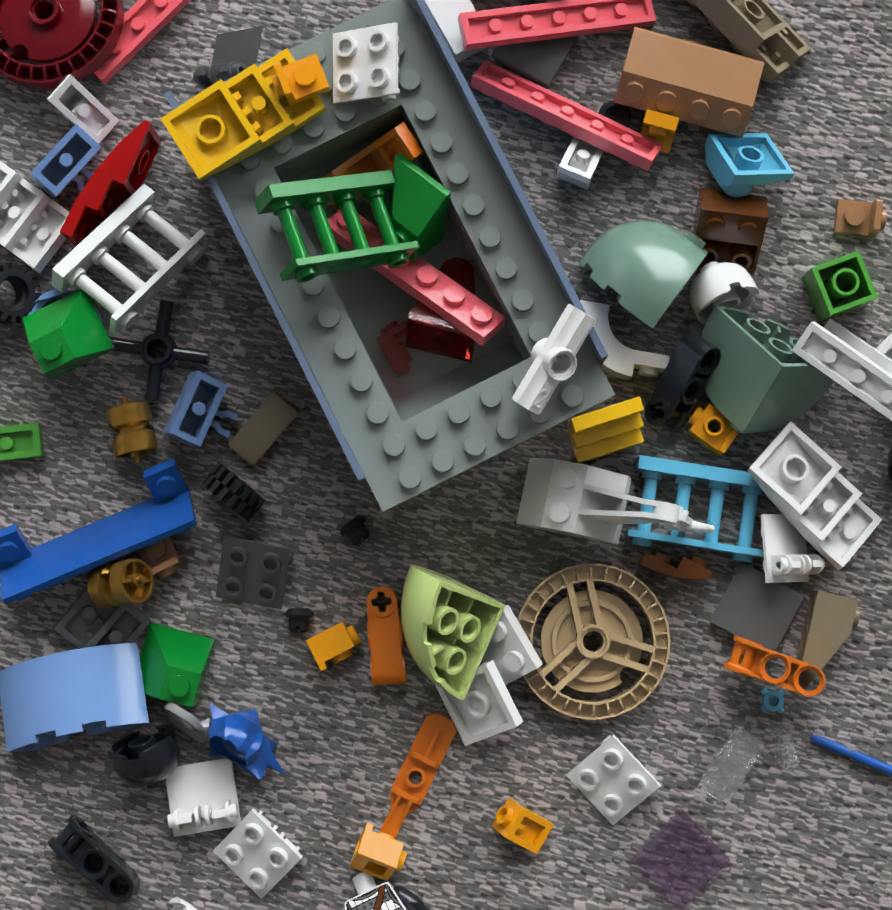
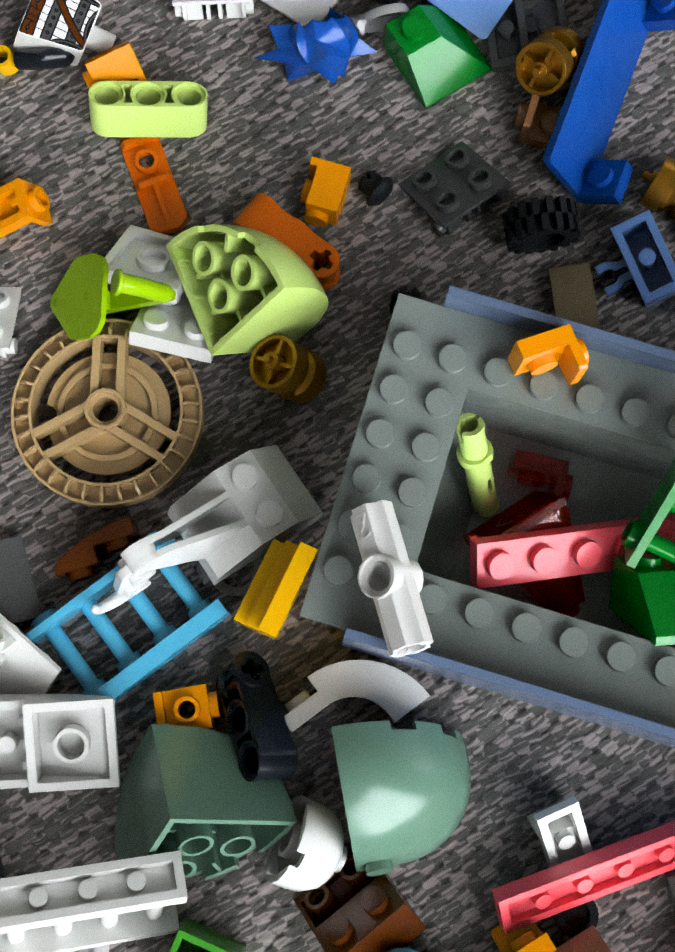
camera: 130 degrees right, 5 degrees down
none -> lime piece [50,253,176,341]
none -> yellowish green beam [88,80,208,138]
none -> pearl gold wheel [249,335,327,403]
none -> yellowish green pin [456,412,500,517]
none -> light orange bracket [507,324,589,385]

